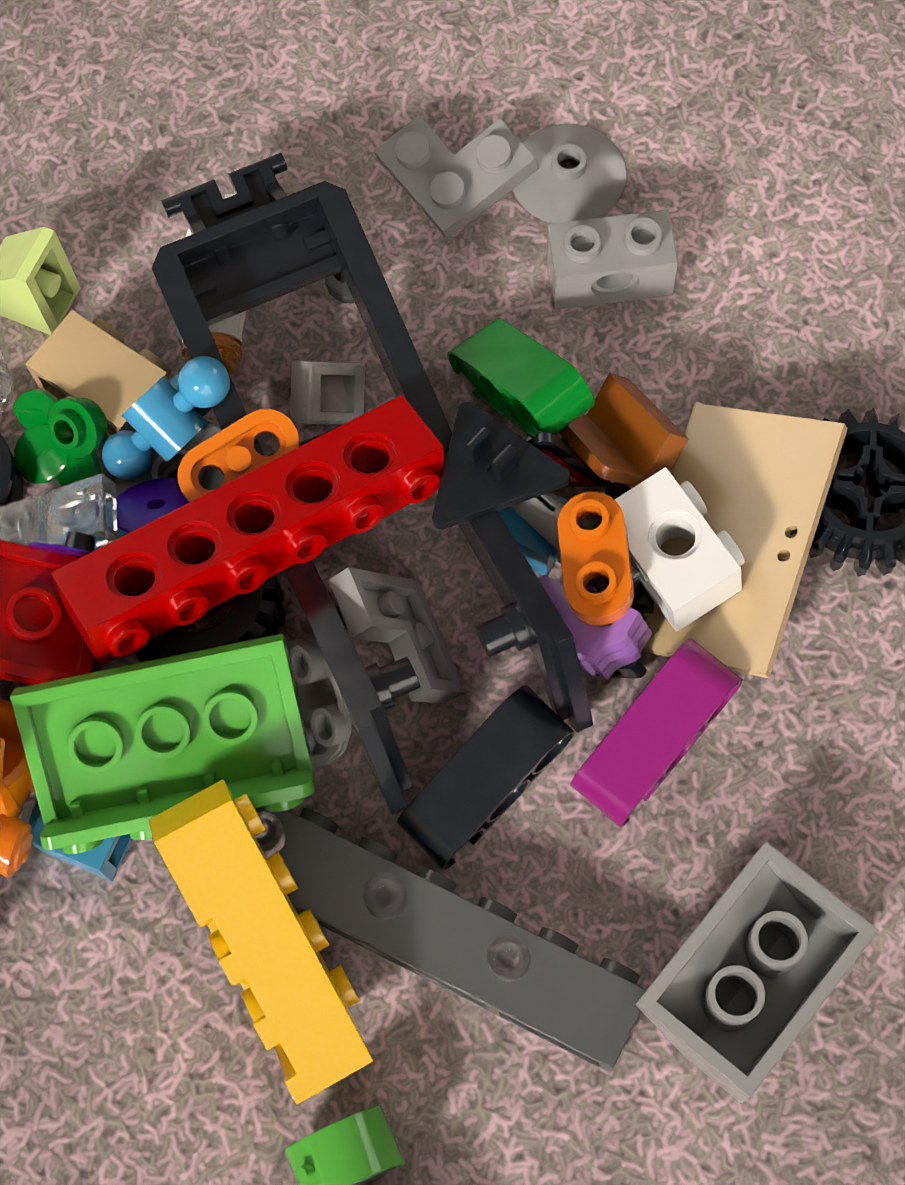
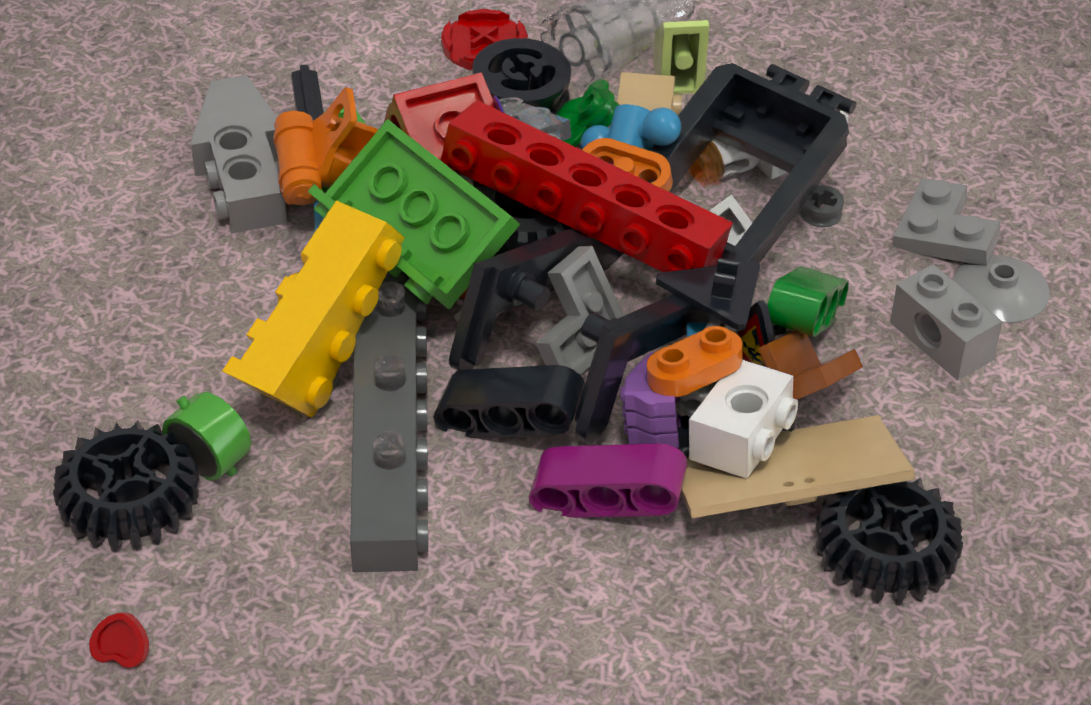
camera: 55 degrees right, 25 degrees down
light grey slope [636,841,879,1103] -> none

